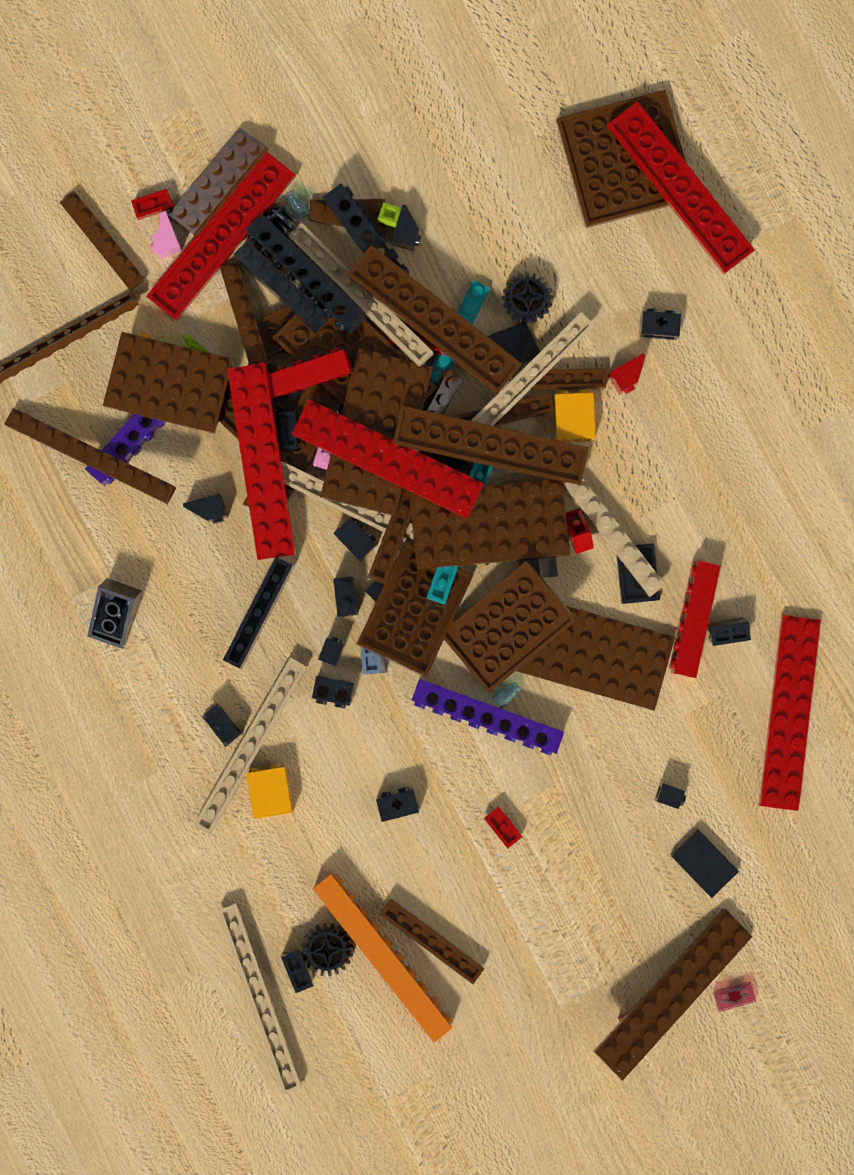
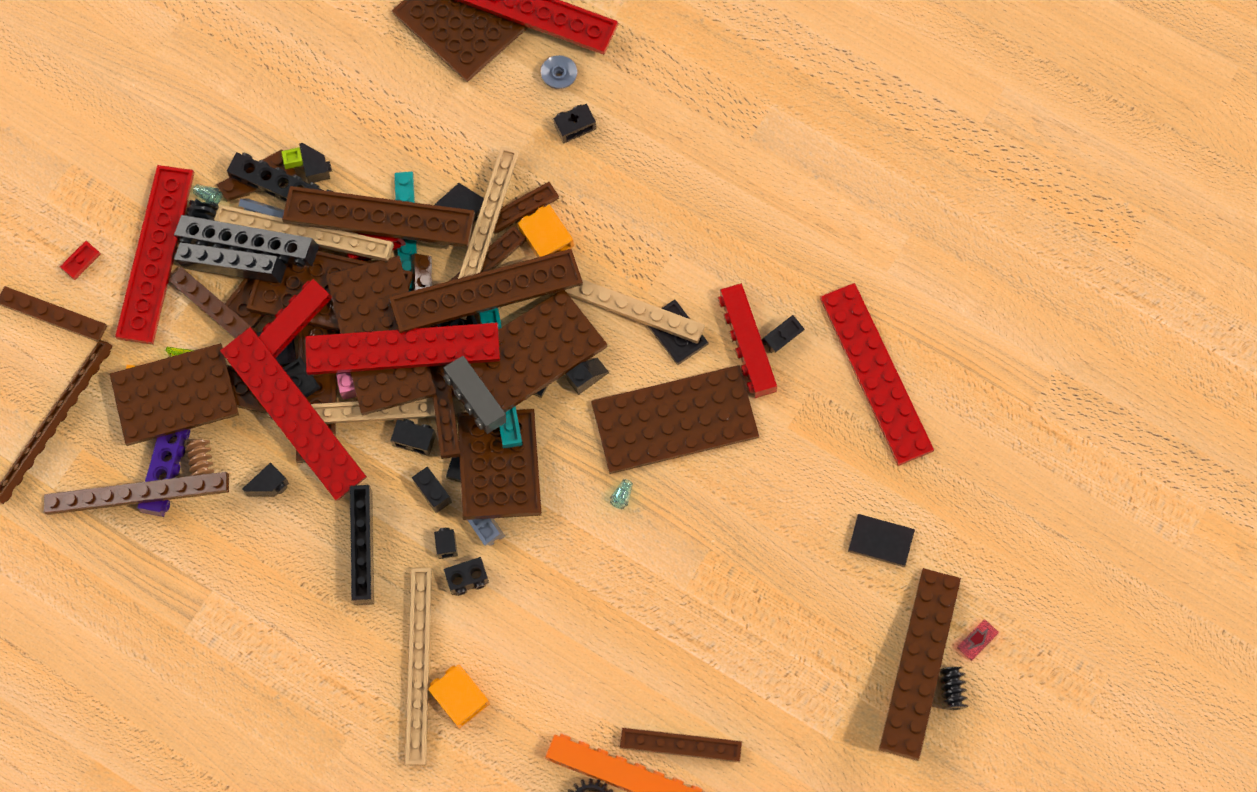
camera: 25 degrees left, 15 degrees down
black slope [87,578,142,649] -> none
bright pink arch [150,211,182,259] -> none
reddish brown plate [168,128,268,237] -> none
black hinge [202,704,242,747] -> none
black brick [376,786,419,822] -> none
dark purple brick [411,679,565,756] -> none
reddish brown plate [444,560,577,694] -> none
red plate [484,806,523,849] -> none
black gear [502,272,553,324] -> none
red slope [566,508,594,554] -> none
red slope [608,353,645,395] -> none
black brick [654,782,686,809] -> none
none -> medium nougat piece [186,439,214,476]
none -> sand blue plate [239,198,284,218]
none -> dark grey brick [443,356,507,434]
none -> sand blue dish [541,55,577,89]
none -> black piece [940,667,968,710]

